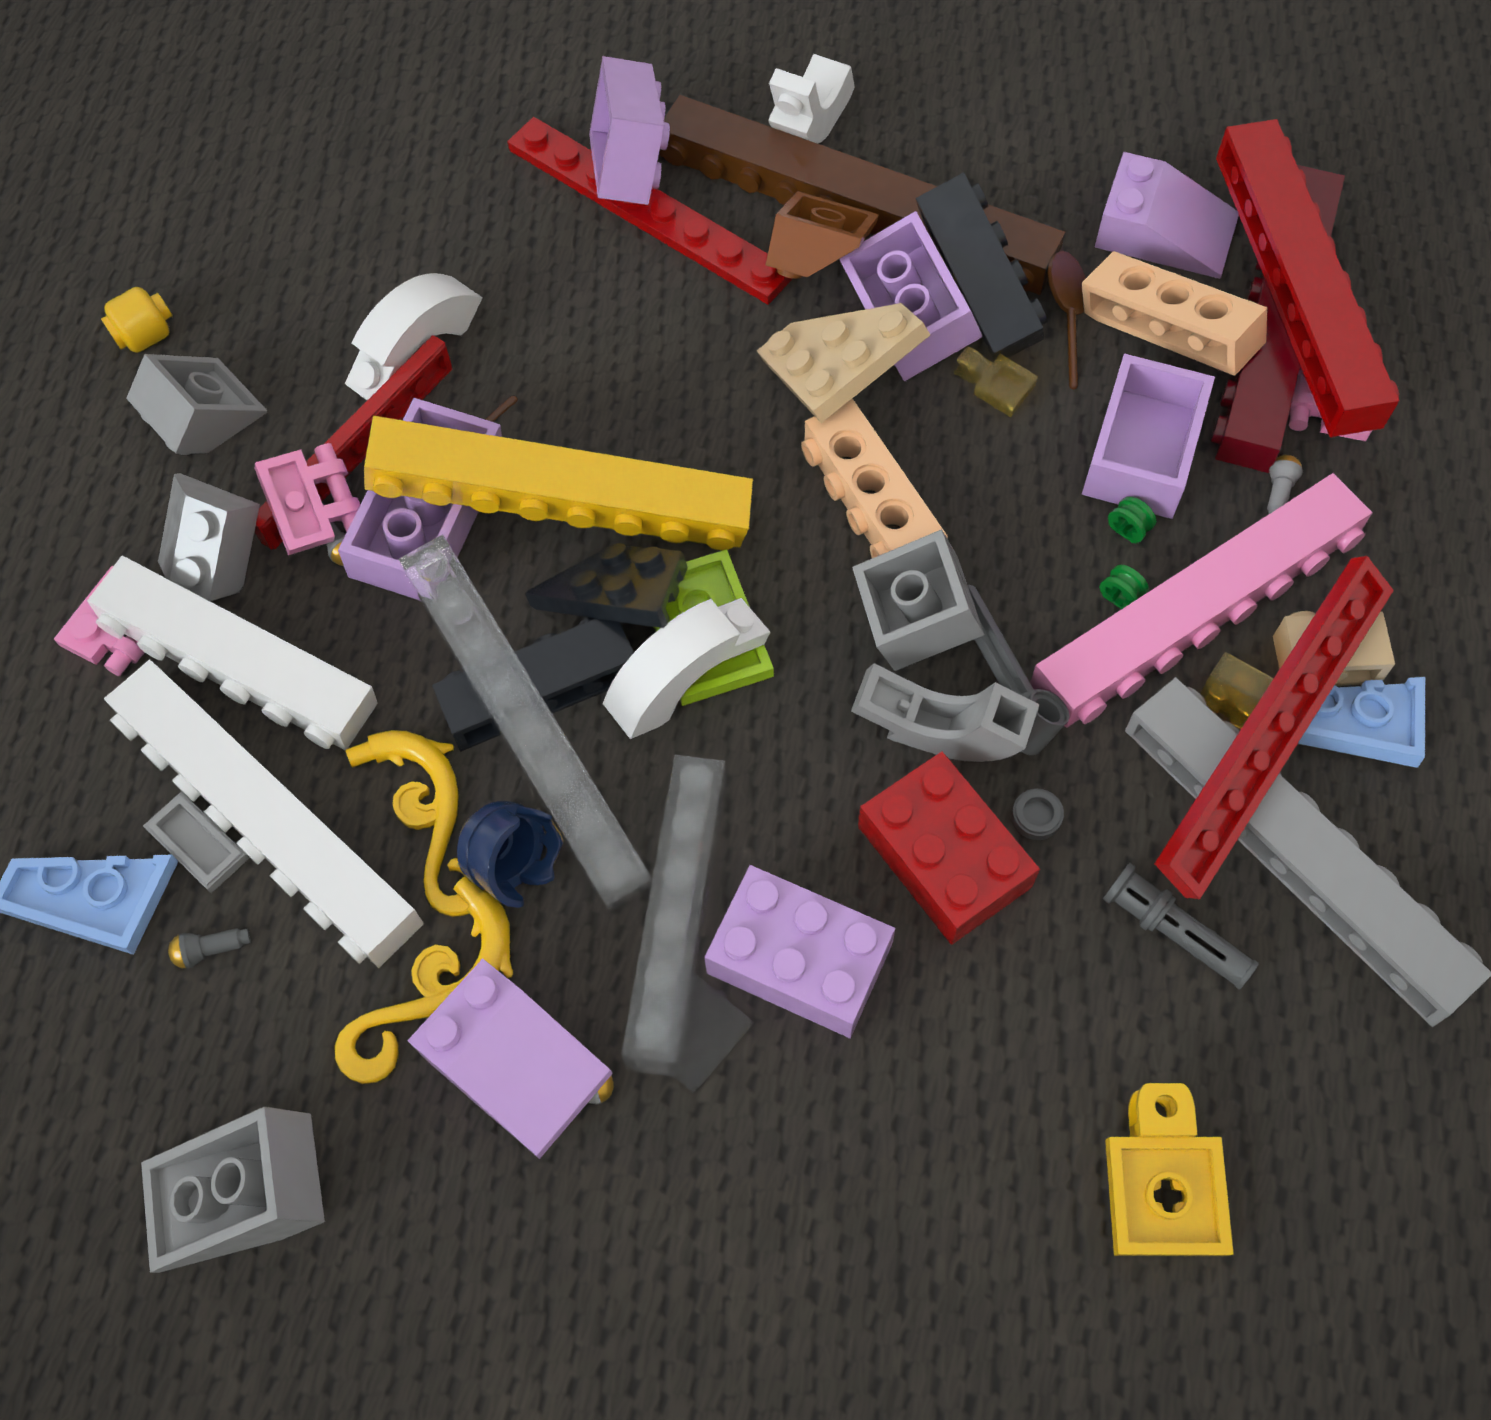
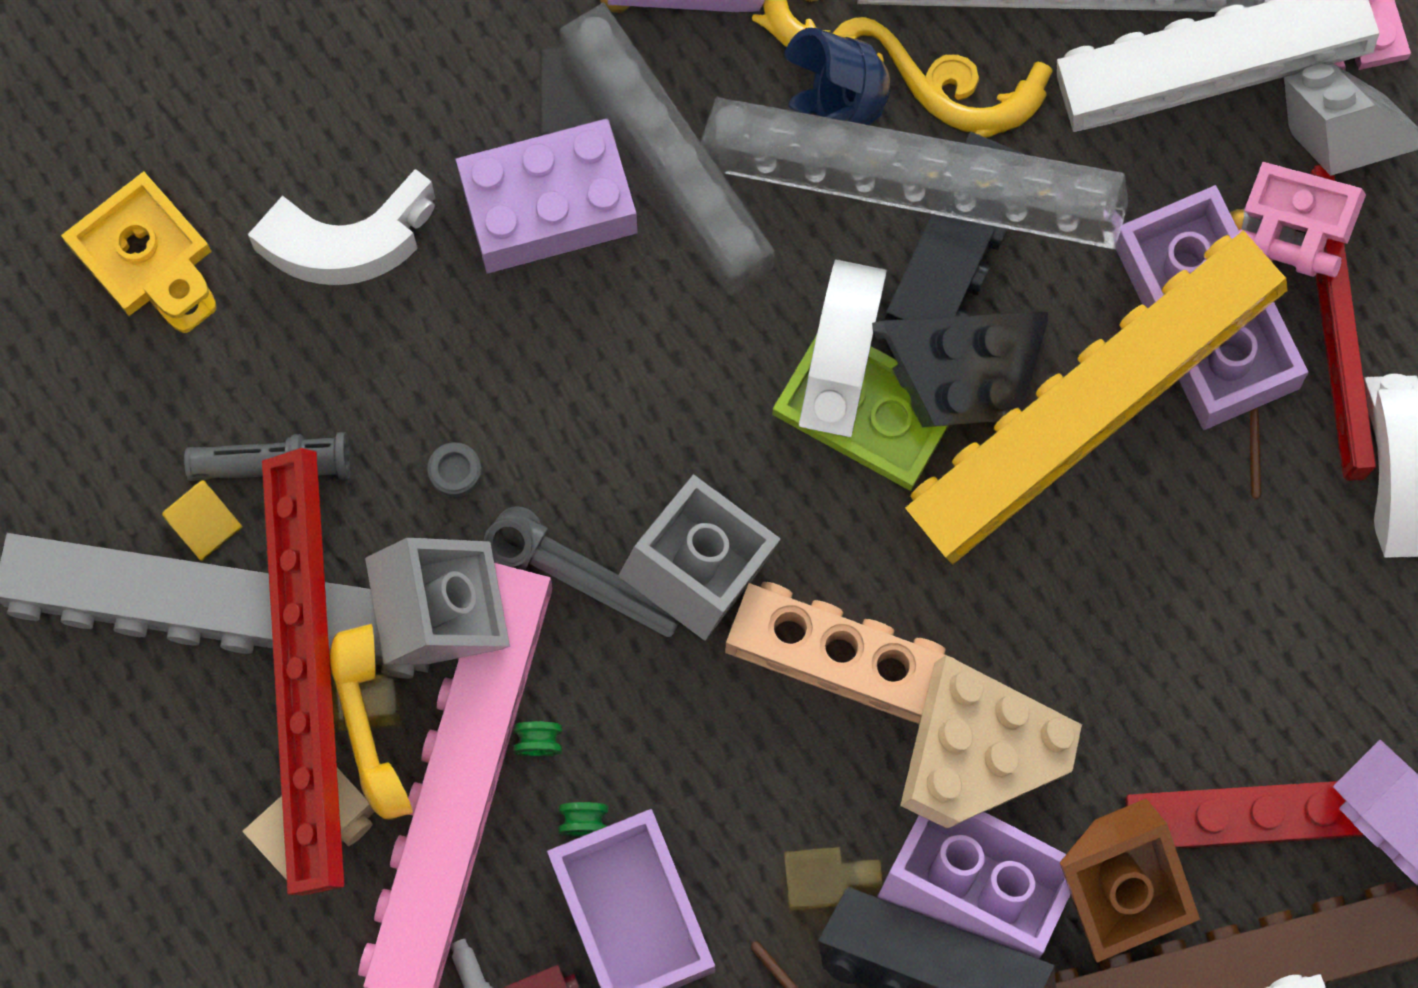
camera: 135 degrees right, 10 degrees up
light grey arch [851,663,1040,762] -> none
red piece [858,751,1040,945] -> none
light blue wing [1298,677,1425,768] -> none
none -> yellow slope [162,480,242,561]
none -> white arch [248,169,435,285]
none -> yellow piece [330,623,413,820]
none -> light grey slope [365,538,510,665]

